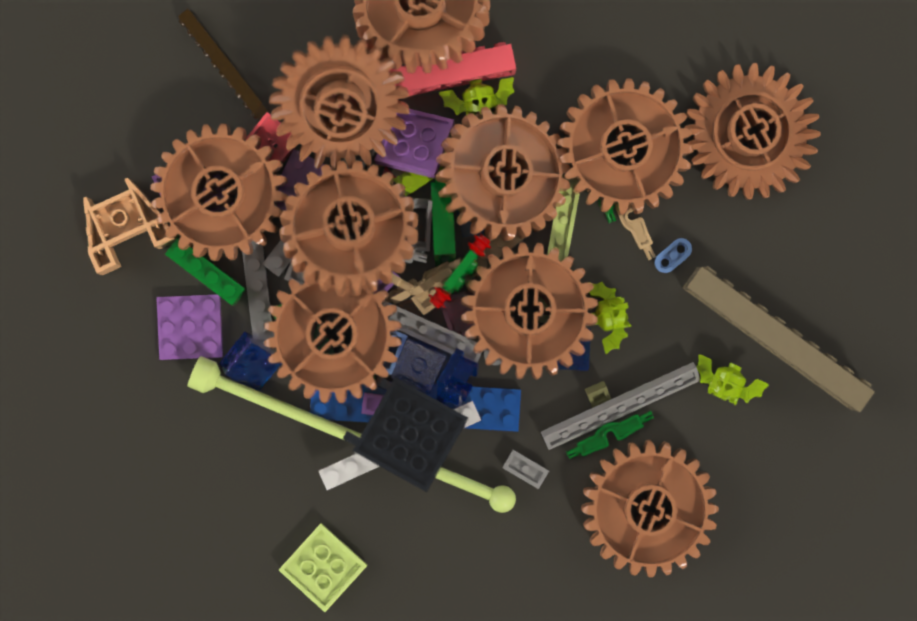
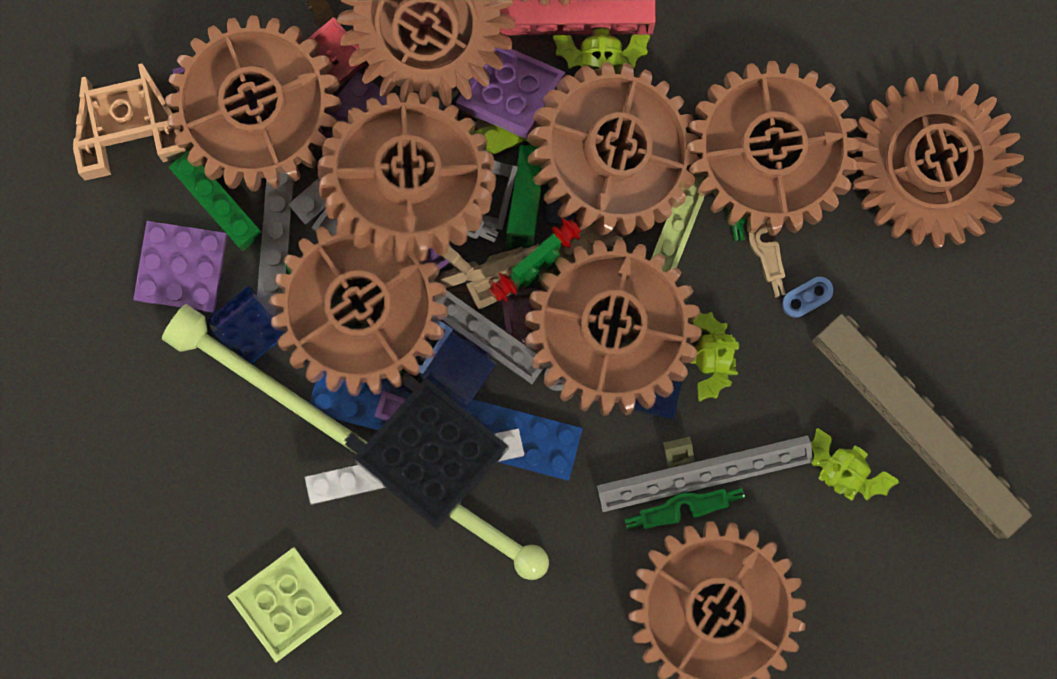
camera: 10 degrees right, 5 degrees down
clear blue panel [437,348,479,406] -> none
light grey plate [502,450,549,489] -> none

